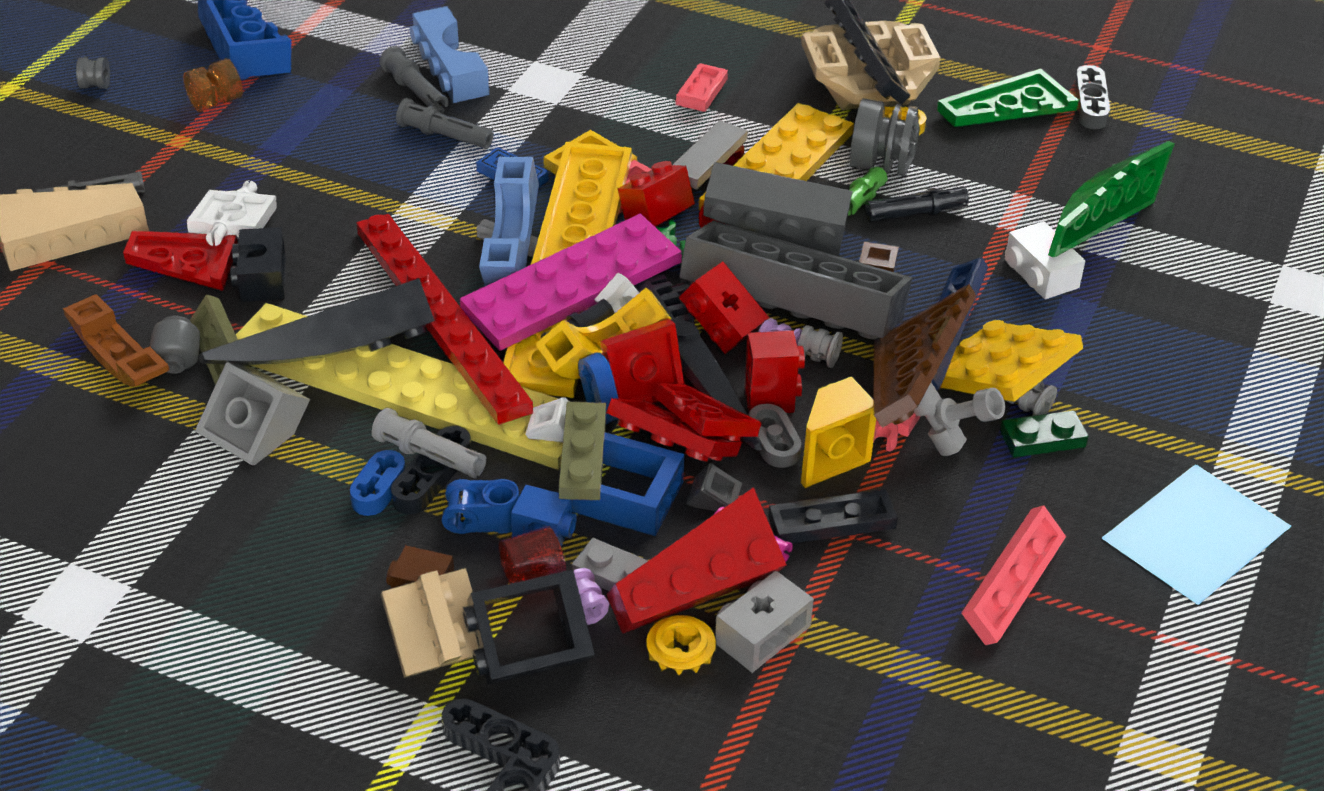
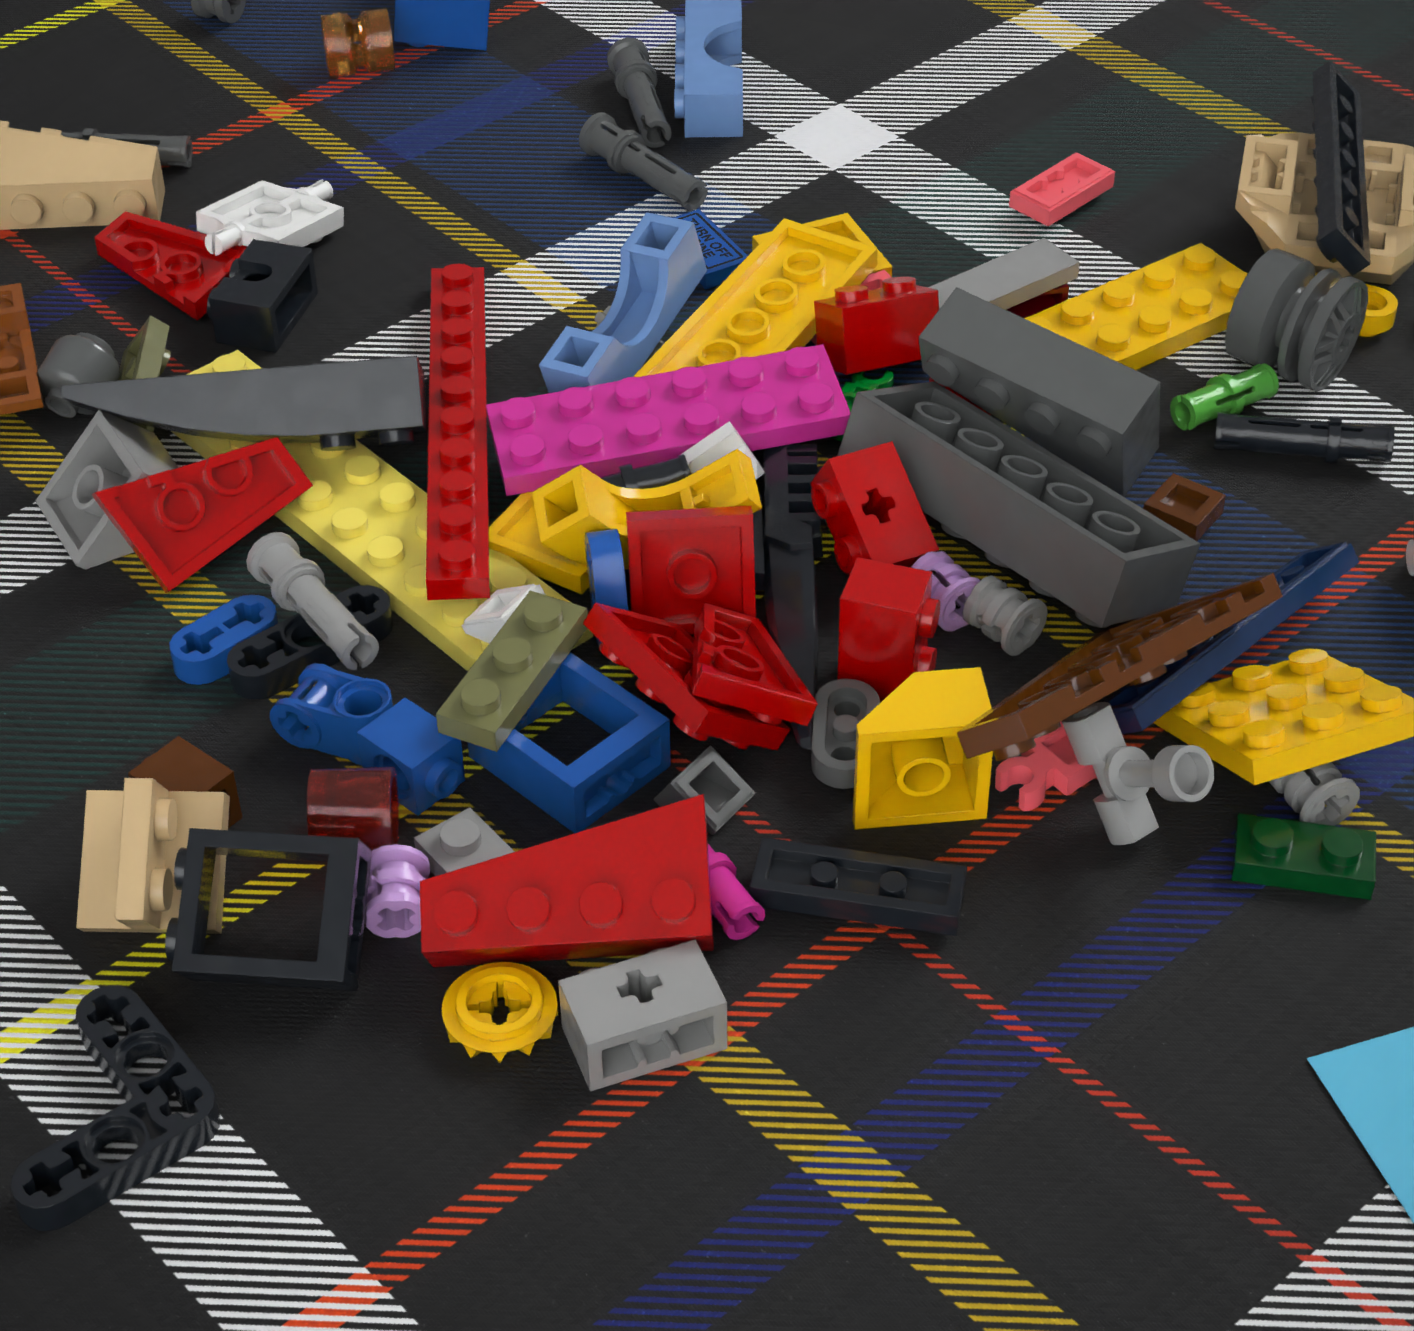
camera: 25 degrees right, 0 degrees up
coral plate [962,505,1066,645] -> none
none -> red wing [91,437,313,593]

